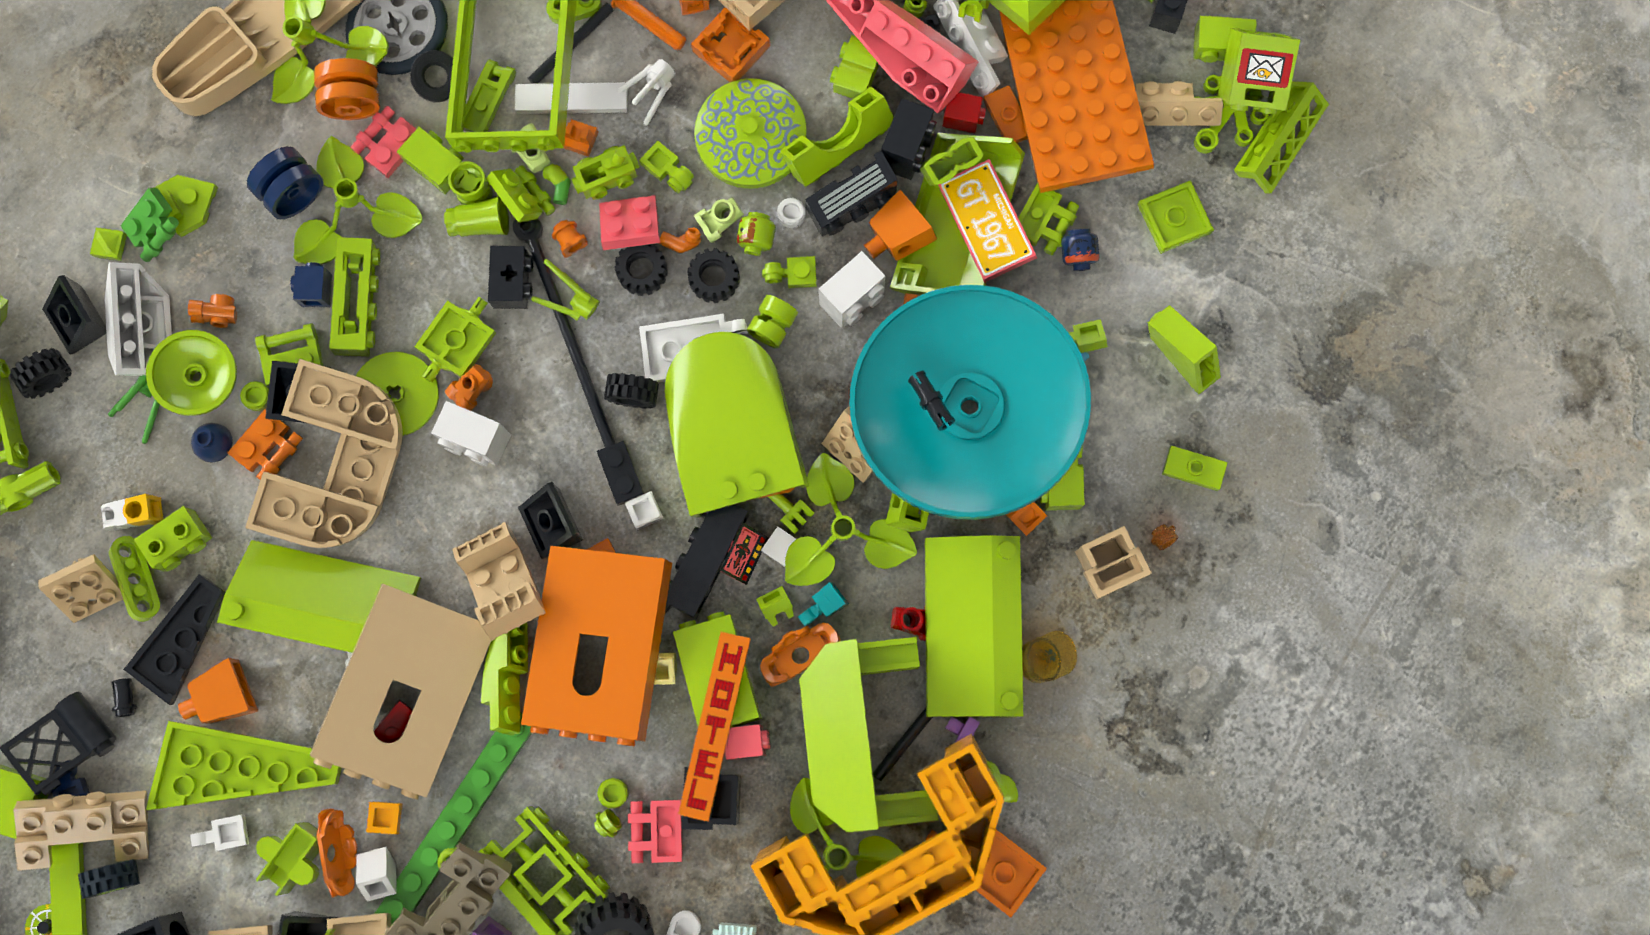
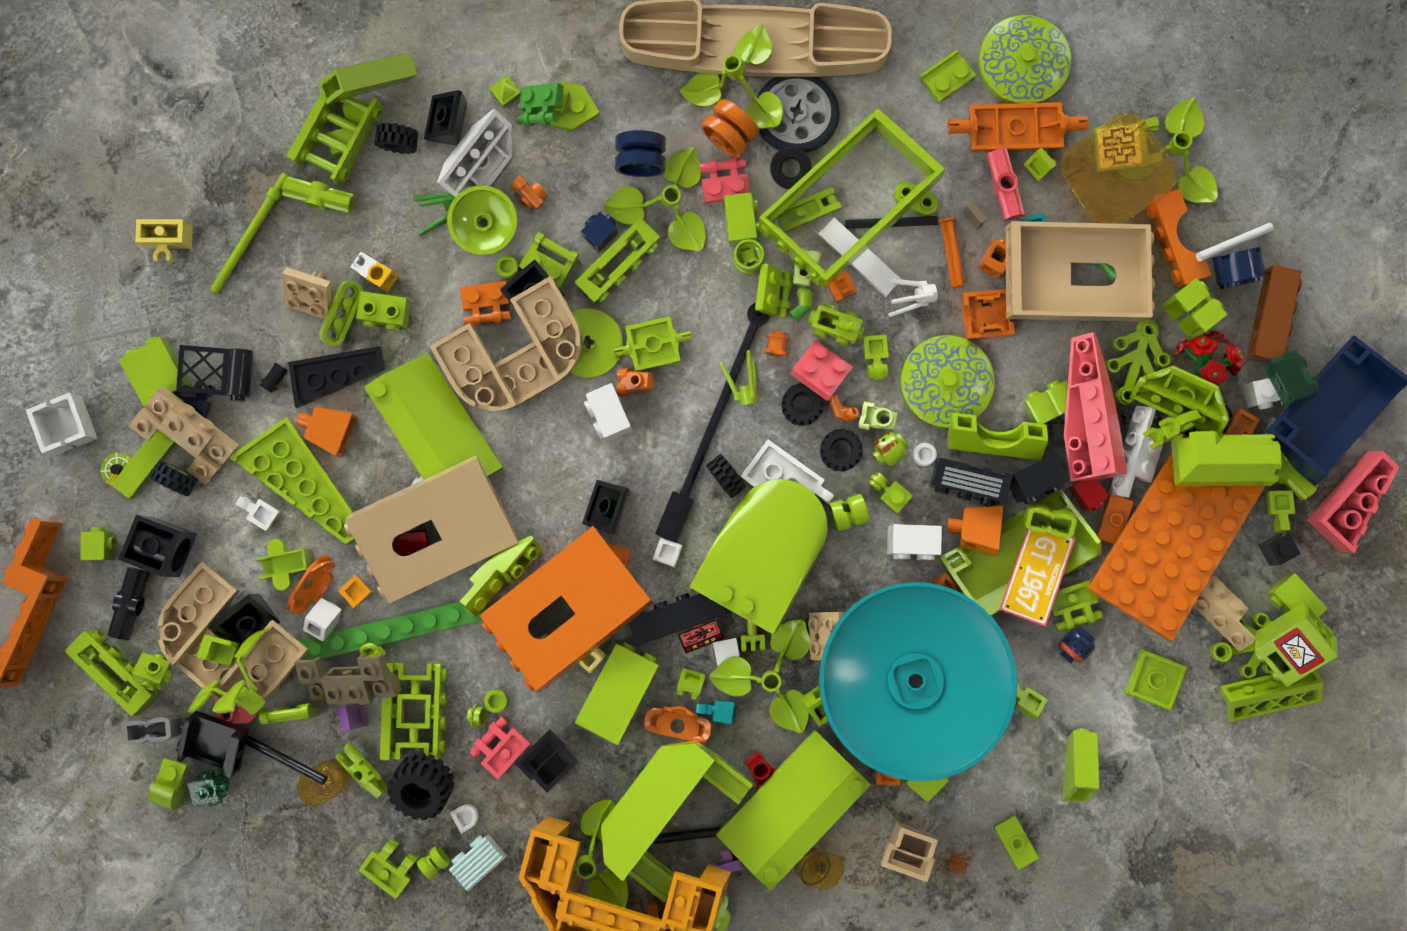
camera: 45 degrees right, 5 degrees up
dark blue brick [191,423,233,463] -> none
lime plant [444,196,509,237] -> none
tan plate [452,522,546,641] -> none
black brick [488,246,534,309] -> none
orange tile [678,632,751,821] -> none
coral brick [725,724,770,760] -> none
black pin [908,370,955,431] -> none

